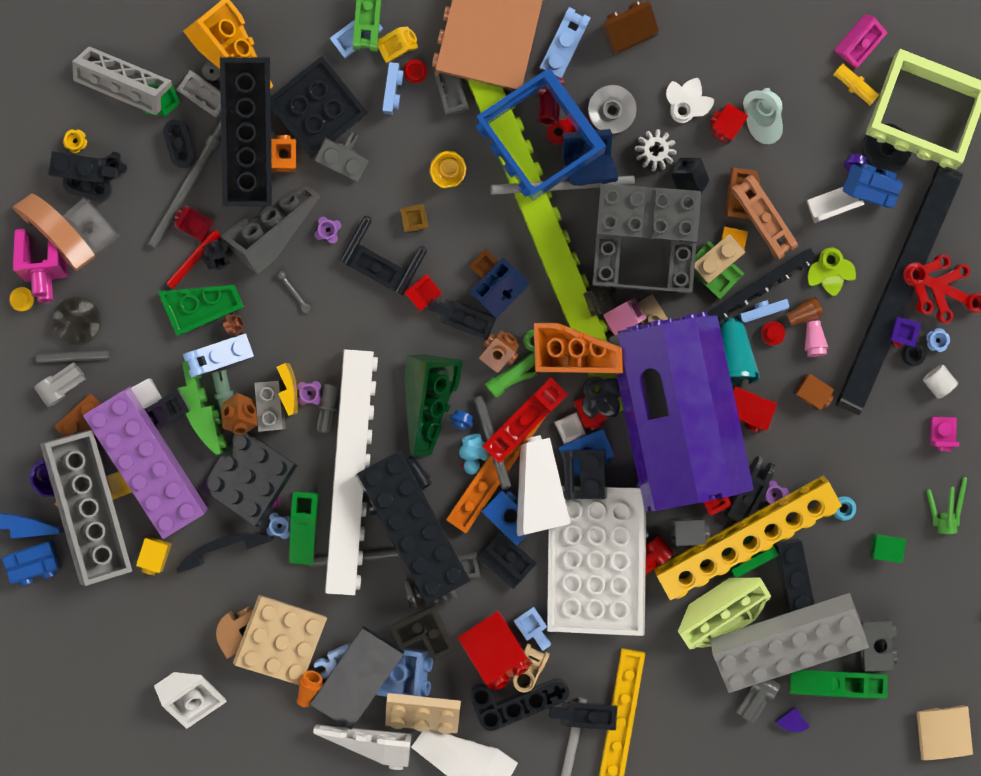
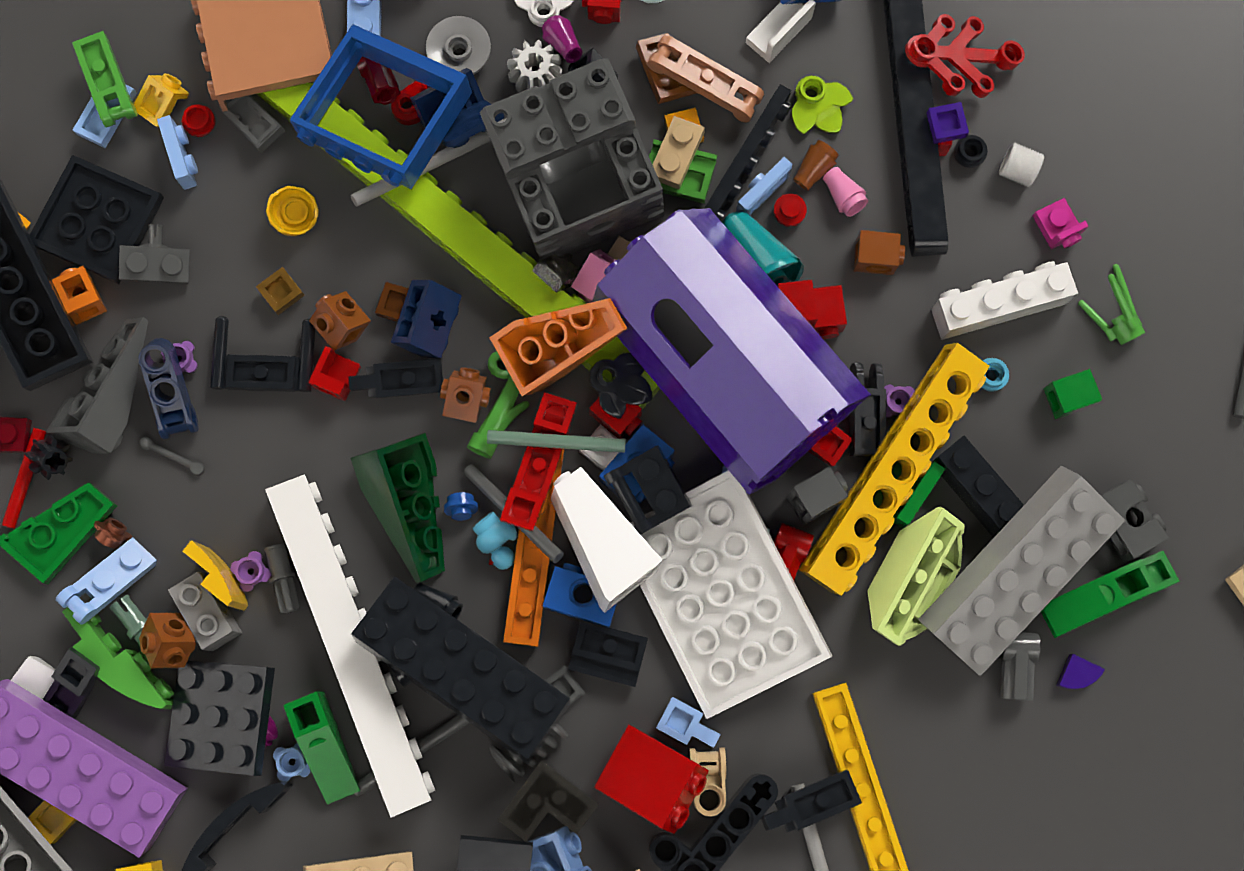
camera: 30 degrees left, 10 degrees down
light blue plate [926,328,950,352] -> none
none -> dark blue piece [138,338,199,440]
none -> dark orange brick [309,291,371,350]
none -> sand green bar [487,430,626,453]
none -> magenta cone [542,15,583,63]
none -> white brick [931,261,1078,340]

